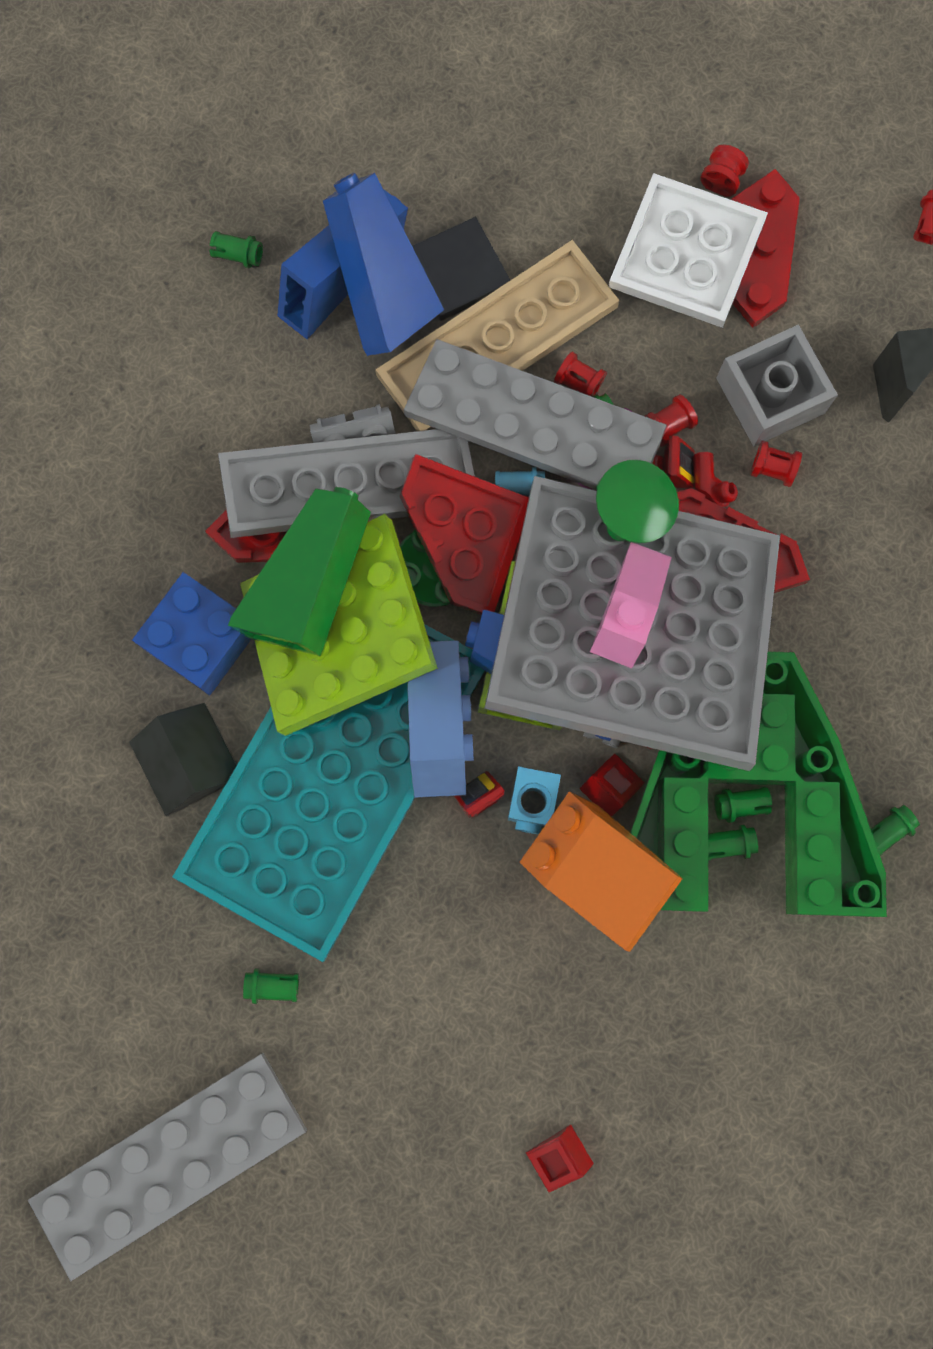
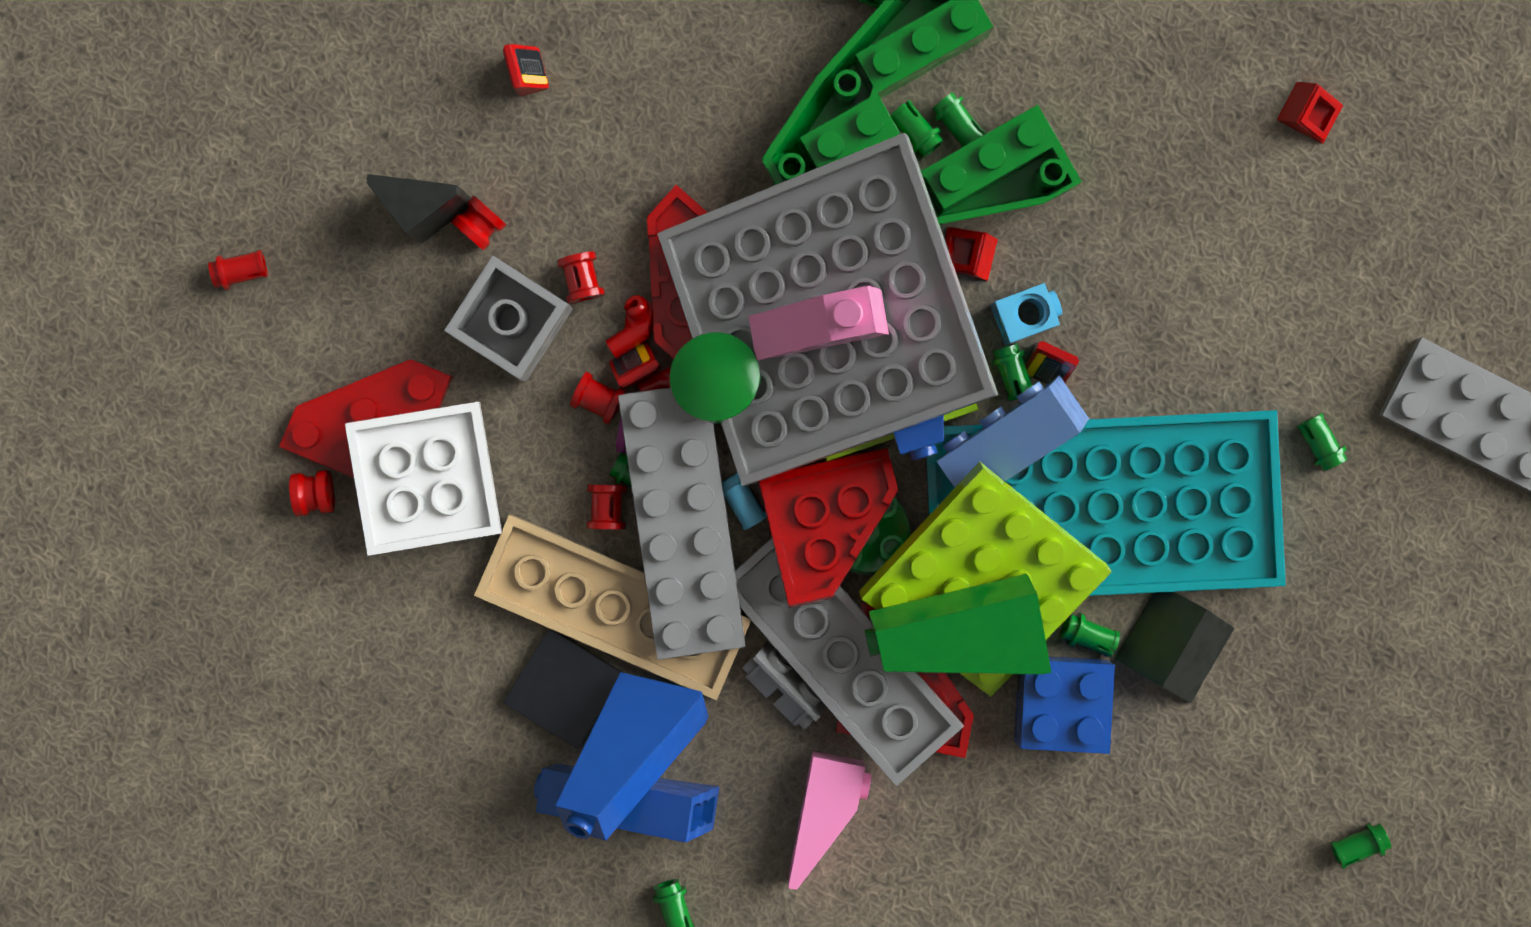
camera: 125 degrees left, 10 degrees up
orange slope [520,791,683,952] -> none
none -> red wheel [450,195,507,251]
none -> bright pink slope [788,751,872,890]
none -> green pin [991,343,1032,401]
none -> green pin [1060,612,1120,658]

